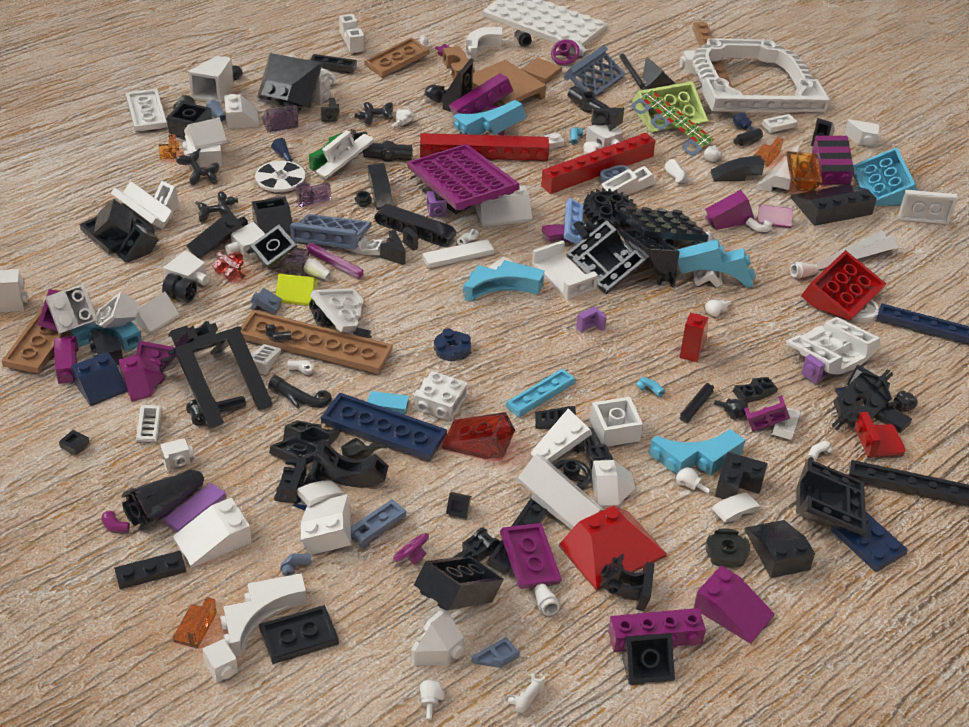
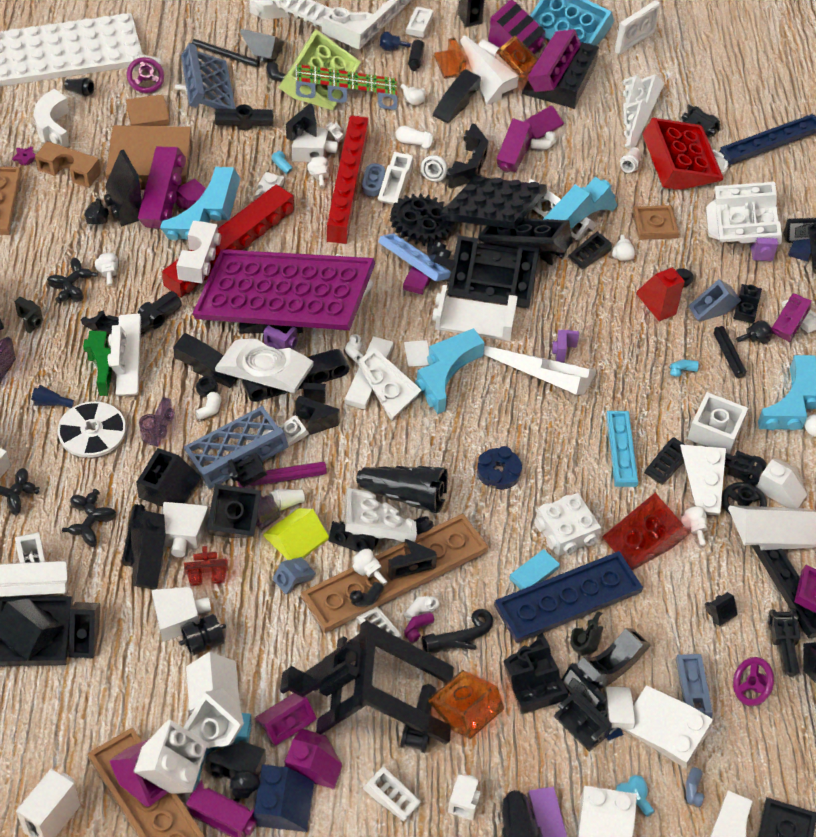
camera: 50 degrees left, 10 degrees up
none -> white arch [176,220,221,283]
none -> white arm [195,392,221,421]
none -> white slope [215,339,314,393]
none -> black bracket [228,453,268,487]
none -> black piece [230,770,260,803]
none -> white plate [324,121,344,142]
none -> white piece [353,549,387,586]
none -> black cone [356,466,448,513]
none -> white wing [358,347,422,421]
none -> black slope [388,539,437,580]
none -> magenta arm [404,612,434,643]
none -> white brick [421,155,448,182]
none -> clear orange slope [428,670,504,739]
none -> black slope [446,123,489,189]
none -> white wedge [483,345,596,395]
none -> magenta brick [528,29,581,92]
none -> black slope [568,231,612,270]
none -> medium azure rock [616,775,655,817]
none -> medium nougat tile [632,205,679,240]
none -> black plate [676,268,693,287]
none -> black hinge [681,104,721,136]
none -> white piece [681,506,707,546]
none -> sand blue slope [688,279,741,322]

